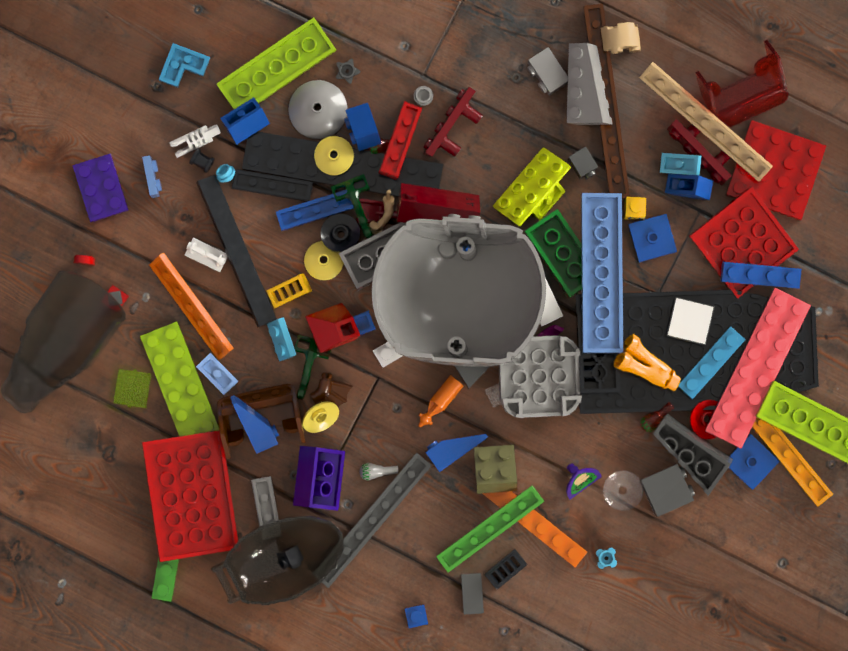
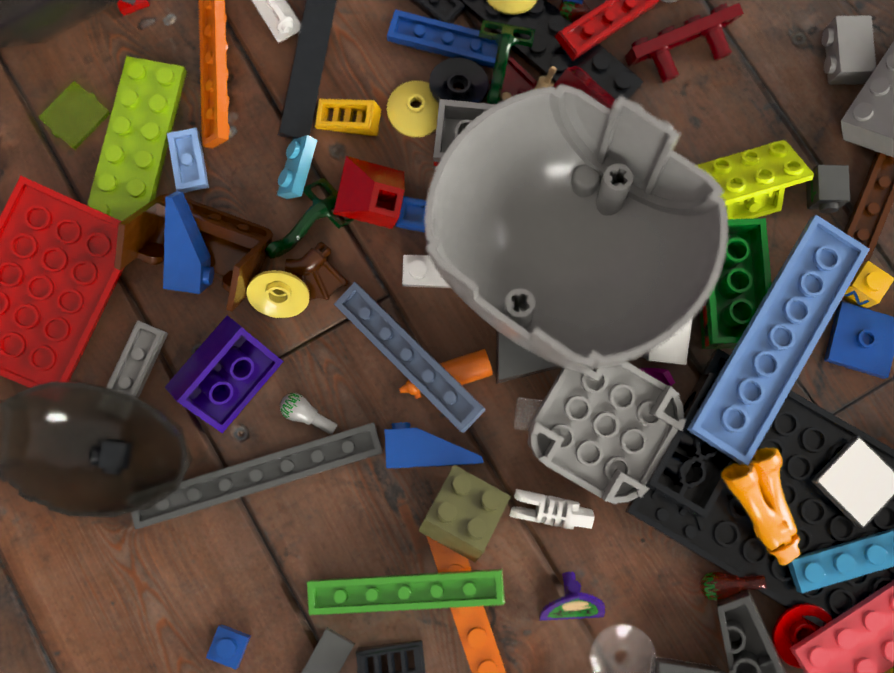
camera: 30 degrees right, 5 degrees down
none -> sand blue plate [334,282,486,433]
none -> white hinge [510,489,595,529]

